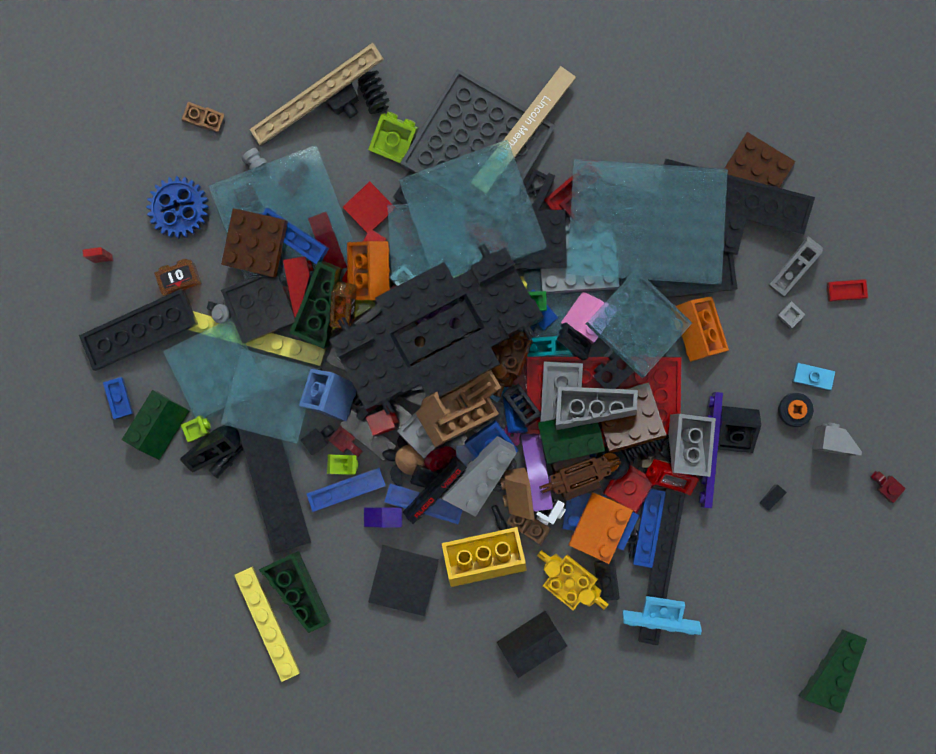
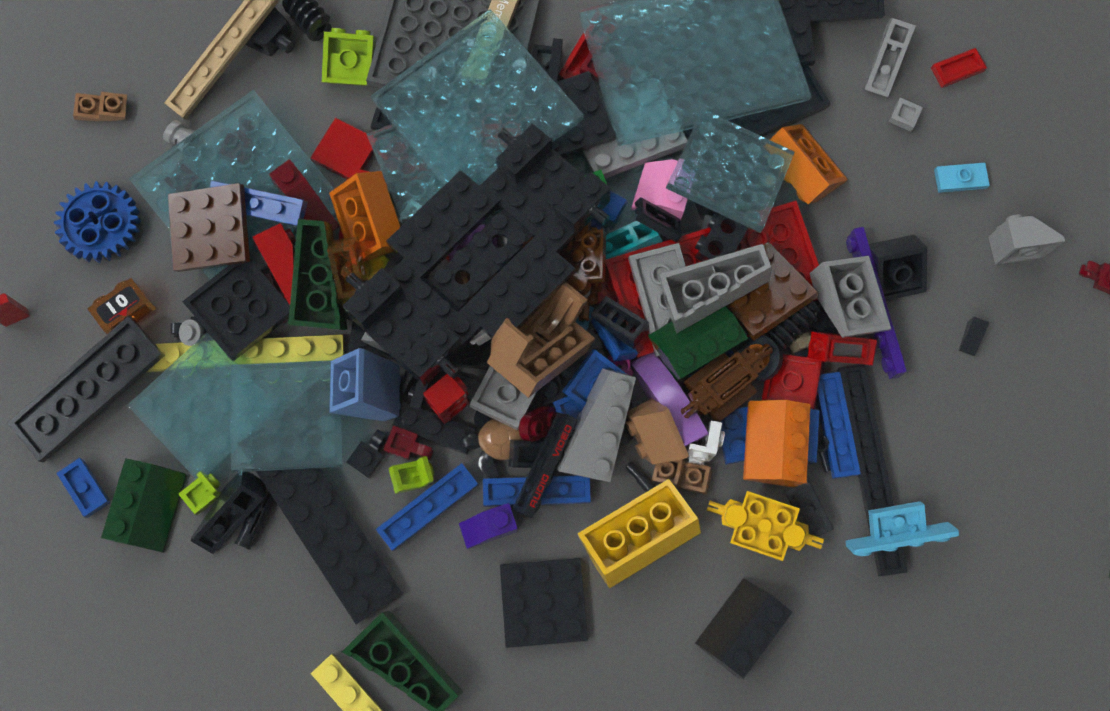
camera: 20 degrees left, 10 degrees down
black wheel [778,393,814,427] -> none

